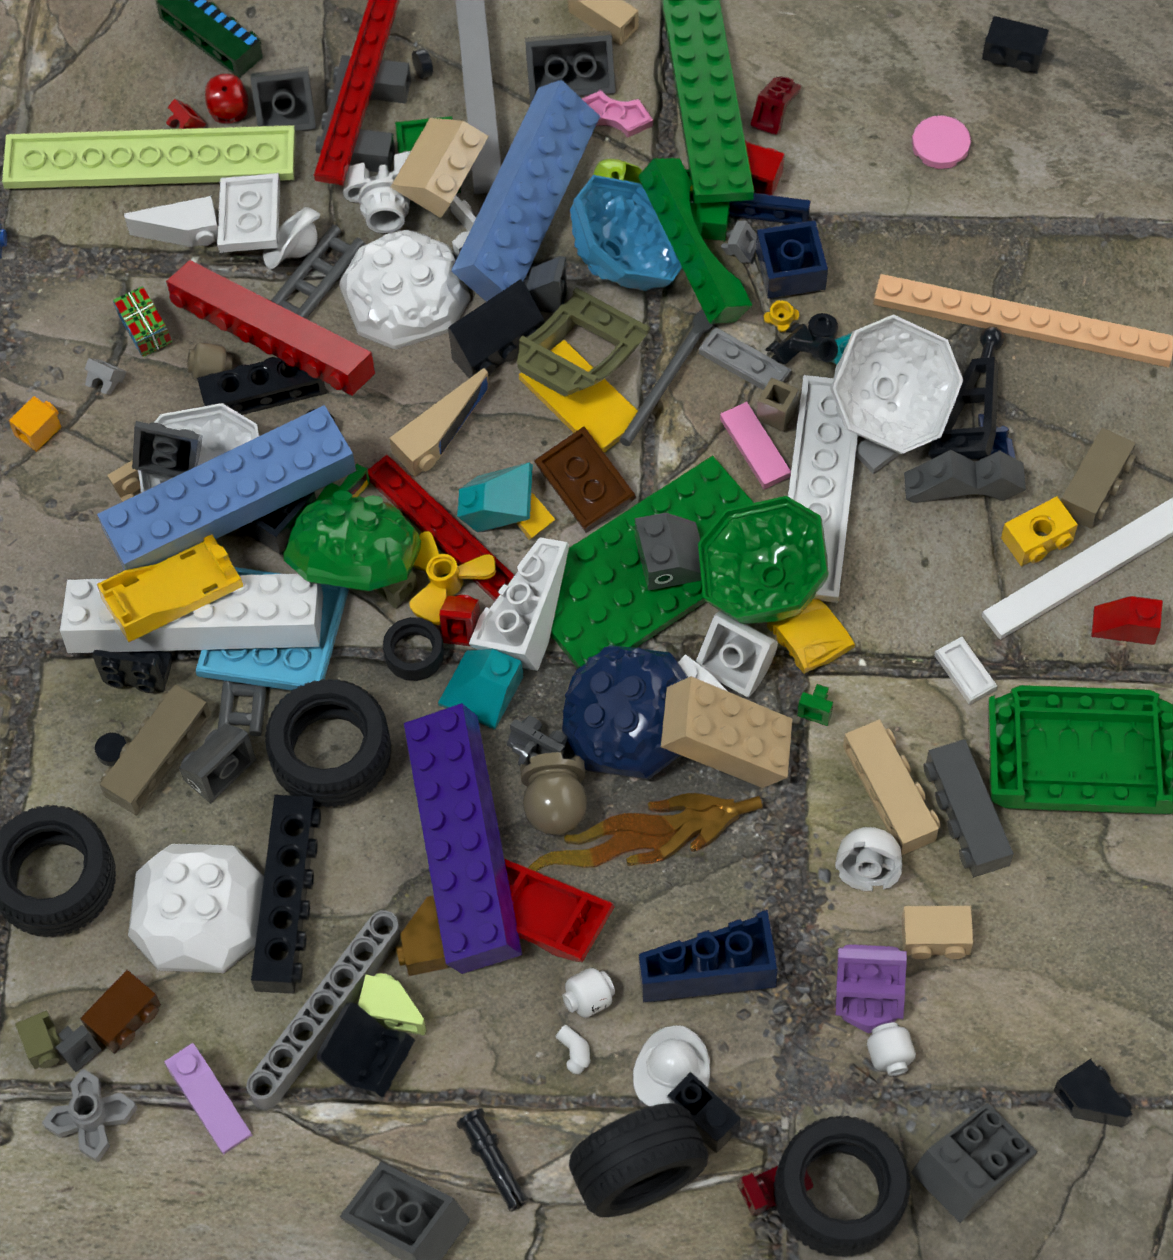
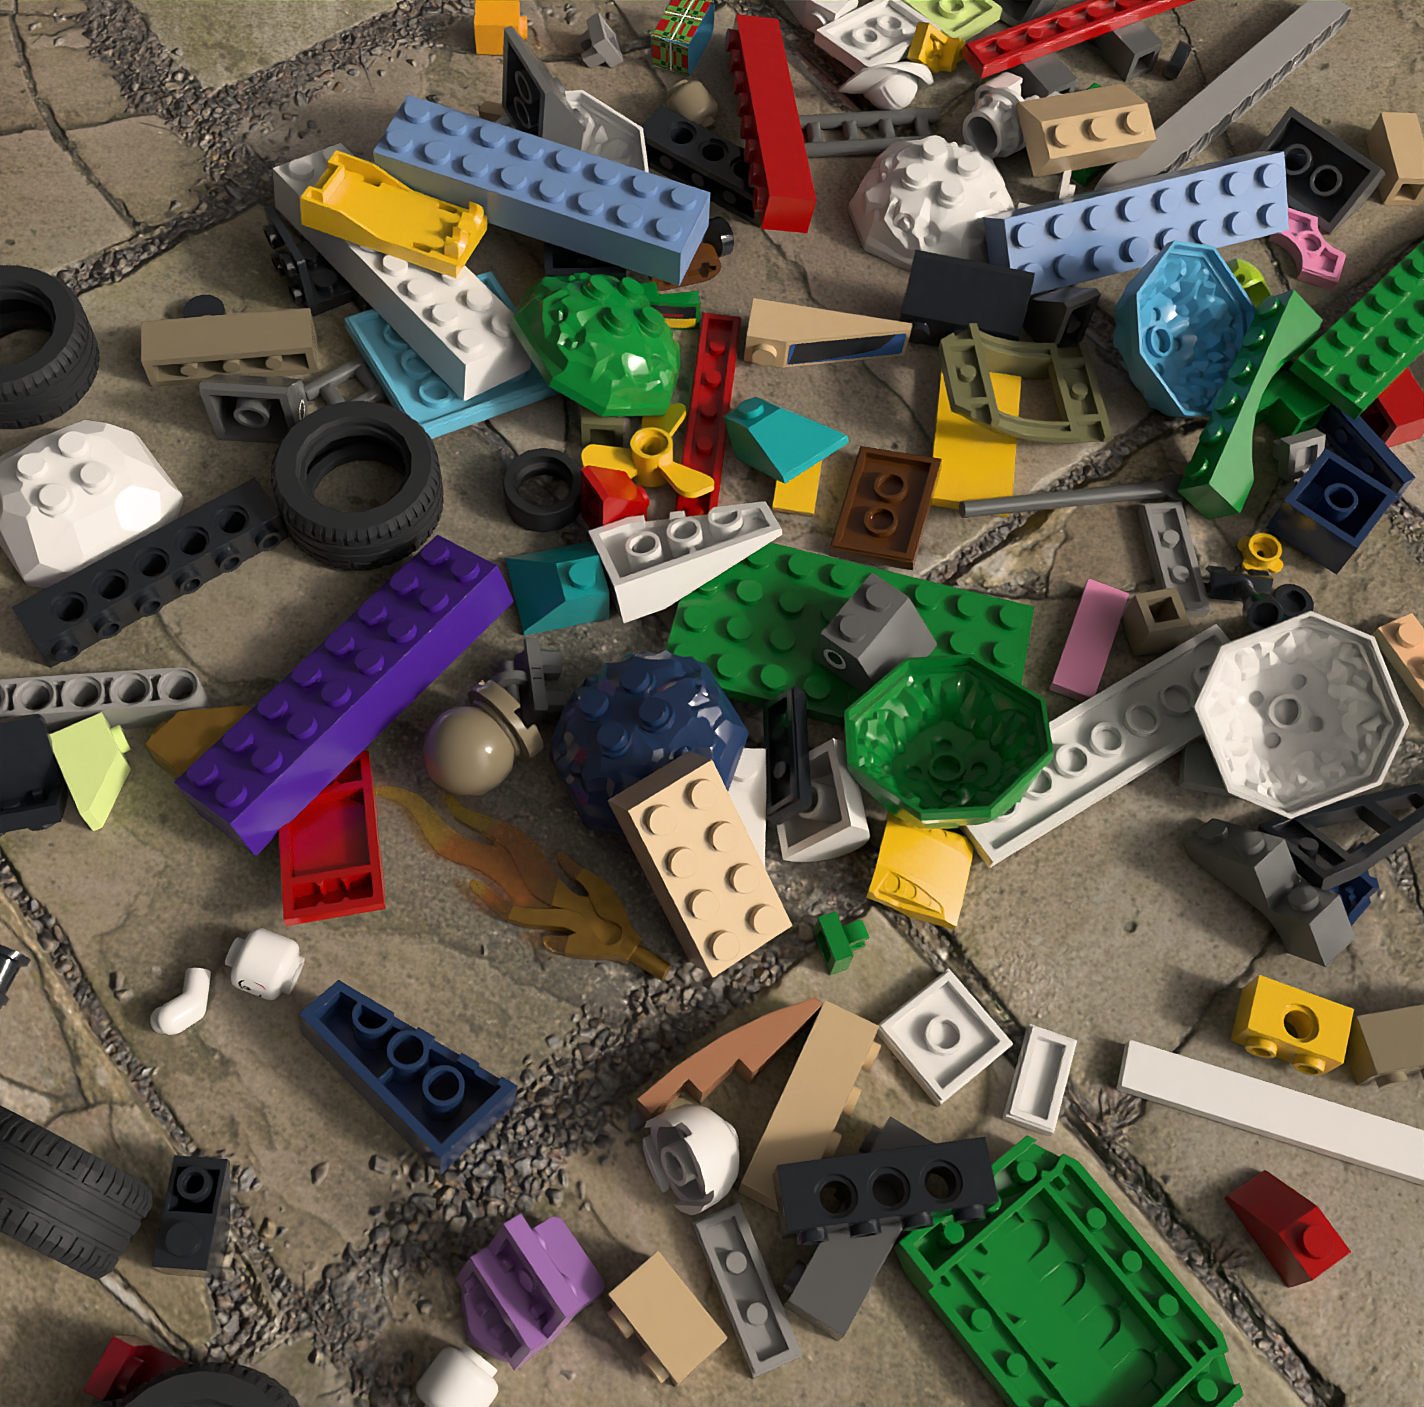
camera: 40 degrees right, 0 degrees up
white hat [633,1026,710,1106] -> none
none -> nougat slope [636,997,823,1121]
none -> light grey tile [691,1202,803,1379]
none -> black tile [763,686,812,825]
none -> black brick [773,1137,999,1246]
none -> white tile [877,968,1013,1107]
none -> yellow slope [907,22,966,73]

